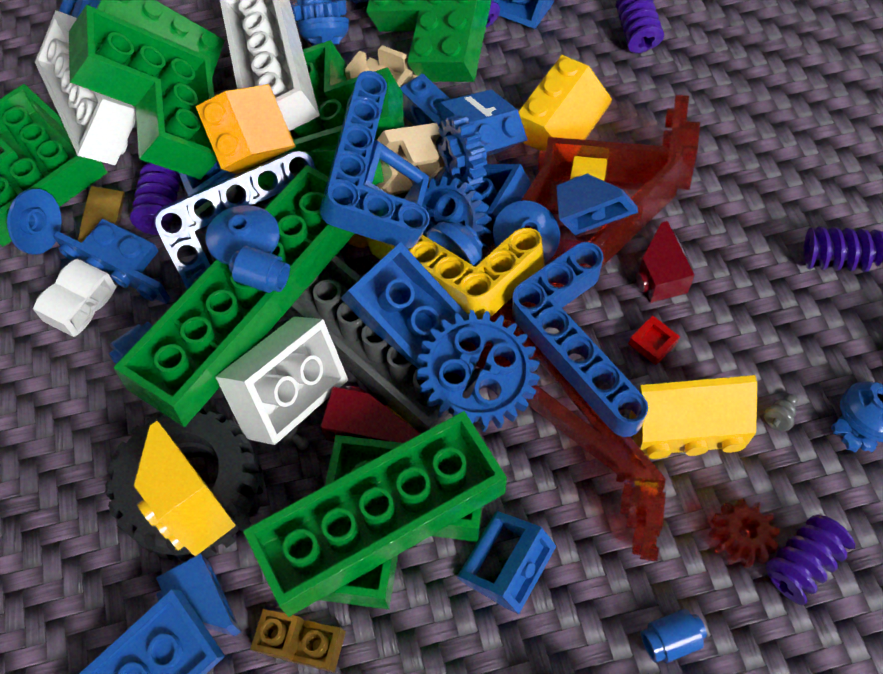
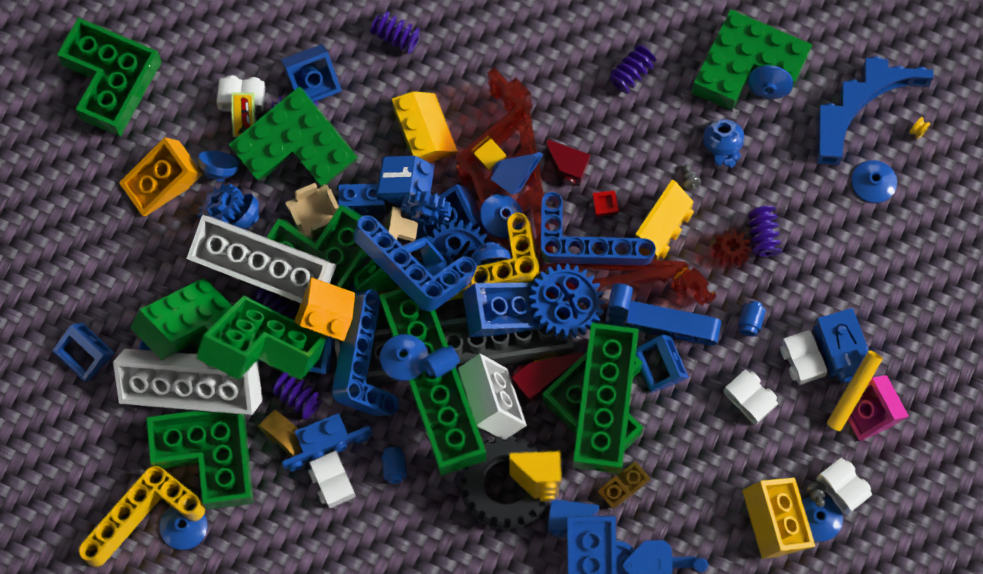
camera: 55 degrees left, 10 degrees up
blue dish [7,189,62,255] -> none
none -> blue beam [605,283,721,345]

